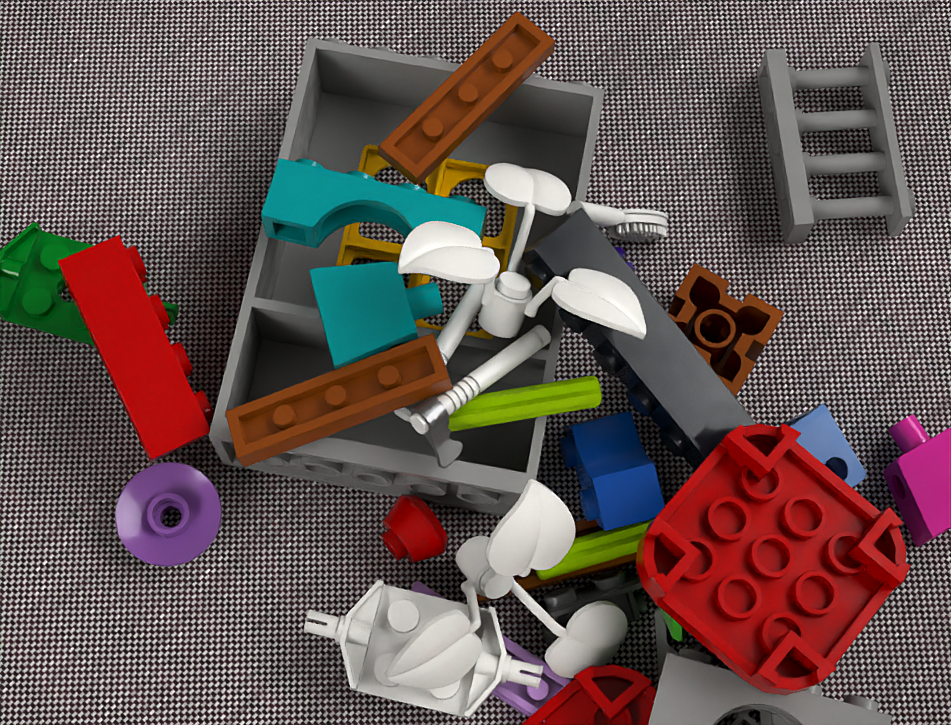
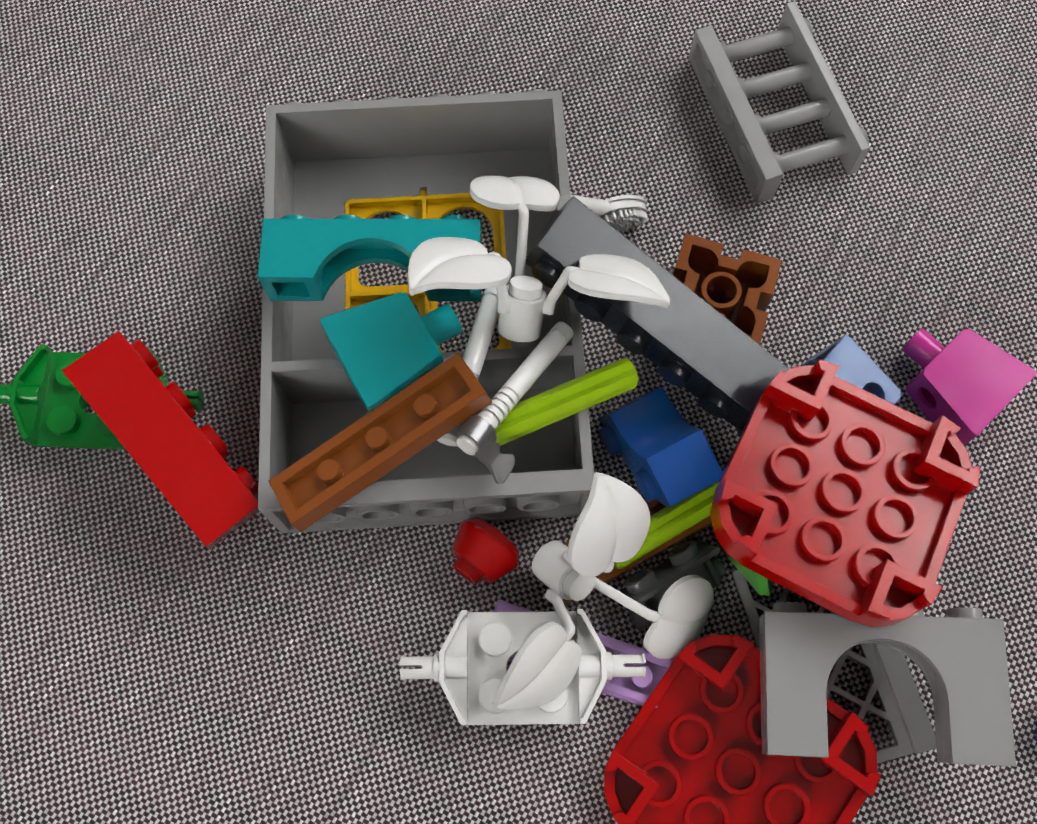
camera: 10 degrees left, 0 degrees up
medium lavender dish [115,462,222,567] -> none
dark orange plate [378,11,556,186] -> none

